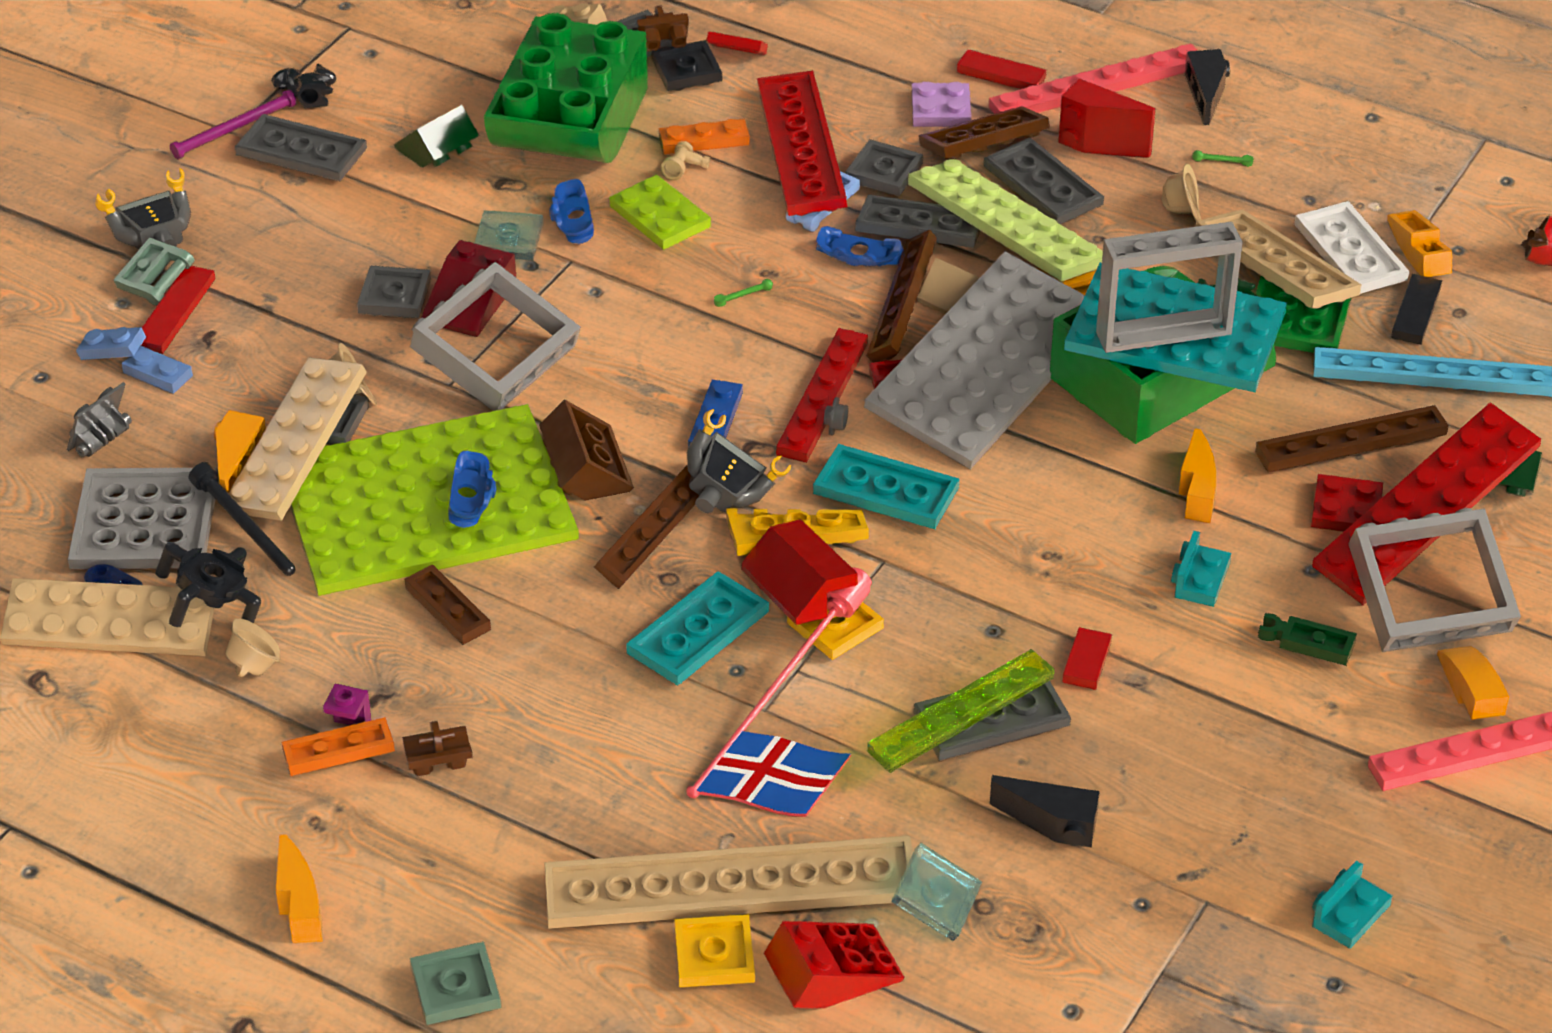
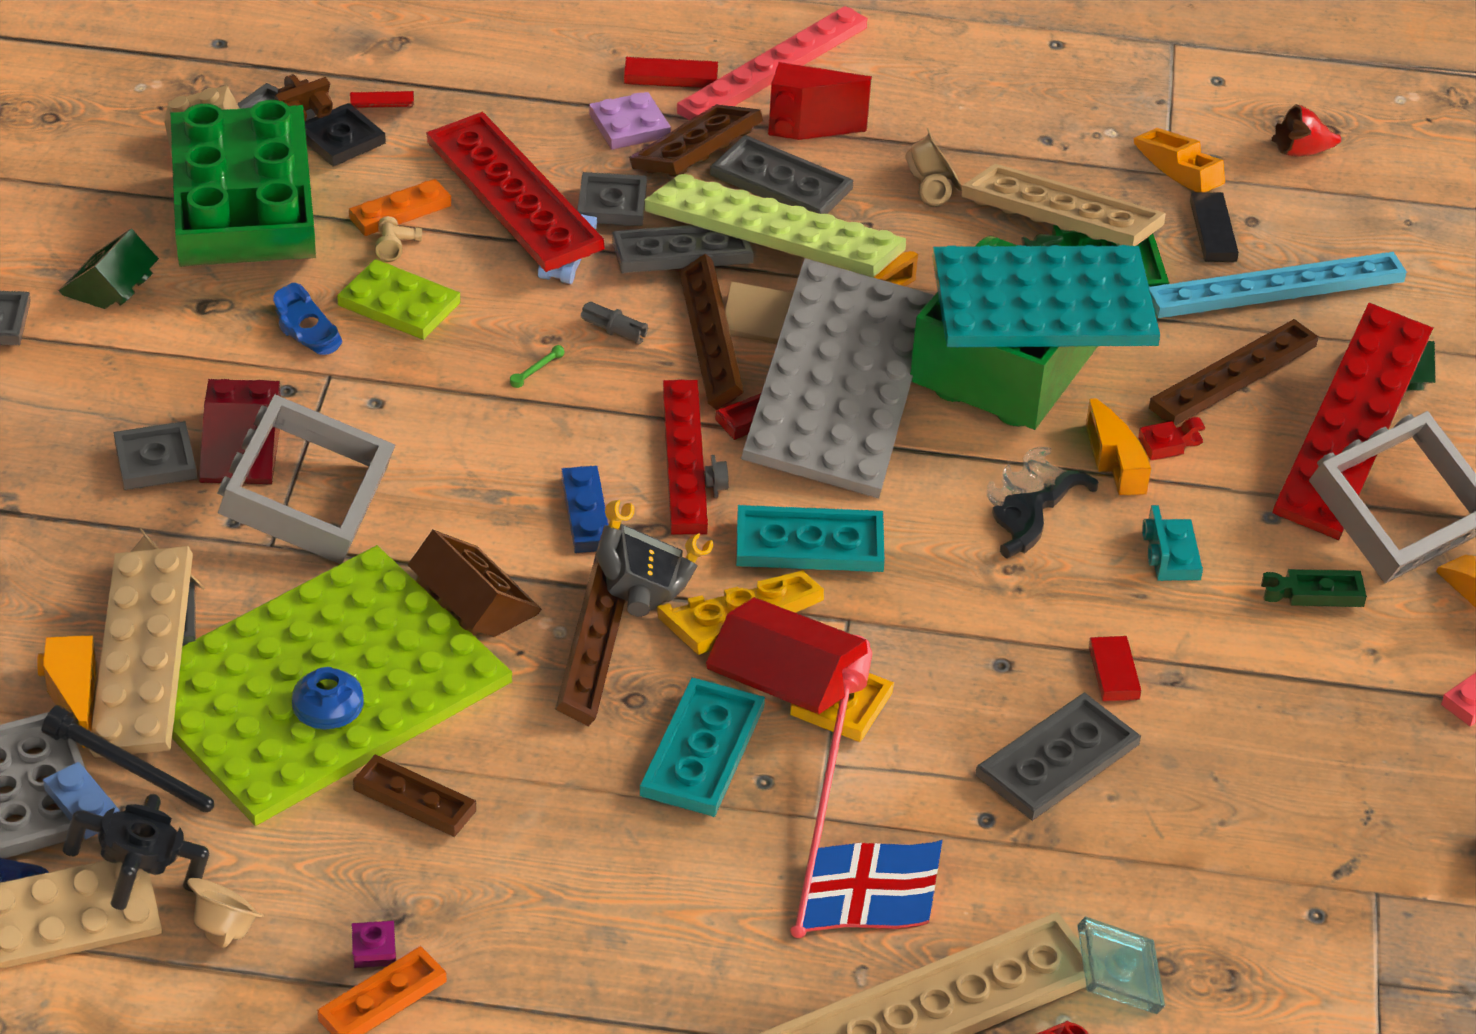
camera: 25 degrees left, 0 degrees up
reddish brown hips [402,721,473,777] -> none
blue piece [448,451,496,528] -> none
clear light blue plate [474,210,544,261] -> none
blue piece [816,226,903,266] -> none
clear neon green plate [867,649,1054,773] -> none
black slope [989,775,1100,848] -> none
light grey window [1096,222,1243,353] -> none
black slope [1185,49,1230,125] -> none
bright green hinge [1192,150,1254,167] -> none
white plate [1294,201,1409,294] -> none
red plate [1311,474,1384,532] -> none
none -> medium blue plate [43,761,120,839]
none -> blue piece [292,667,364,729]
none -> dark grey axle [581,302,648,344]
none -> tan tile [918,174,952,207]
none -> black piece [987,447,1099,558]
none -> red plate [1138,417,1205,461]

